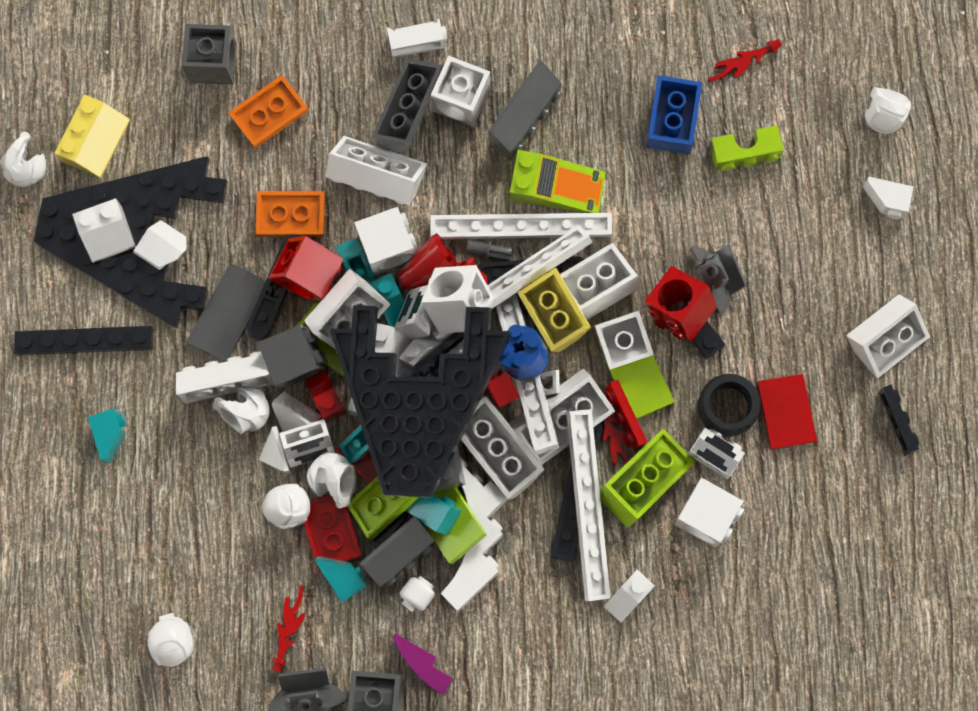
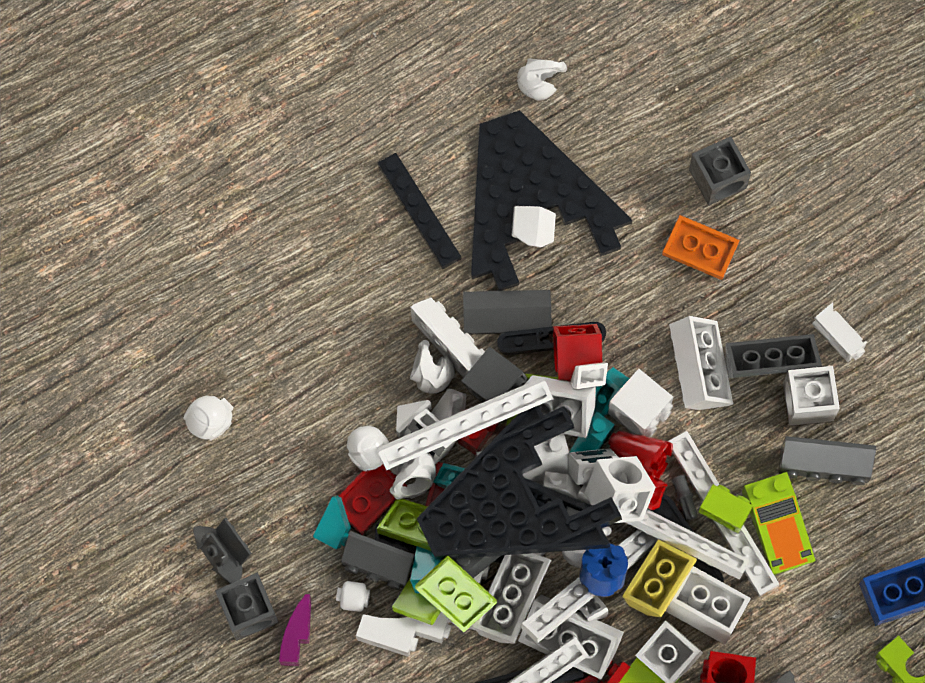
camera: 60 degrees right, 5 degrees down
light yellow slope [55,94,130,178] -> none
white slope [72,198,136,263] -> none
teal slope [88,408,127,464] -> none
orange plate [255,191,325,237] -> none
red piece [272,585,306,672] -> none
red arch [487,369,520,408] -> none
none -> white plate [377,377,553,470]
none -> lime tile [415,556,497,632]
none -> white slope [571,362,608,389]
none -> lime brick [699,484,753,534]

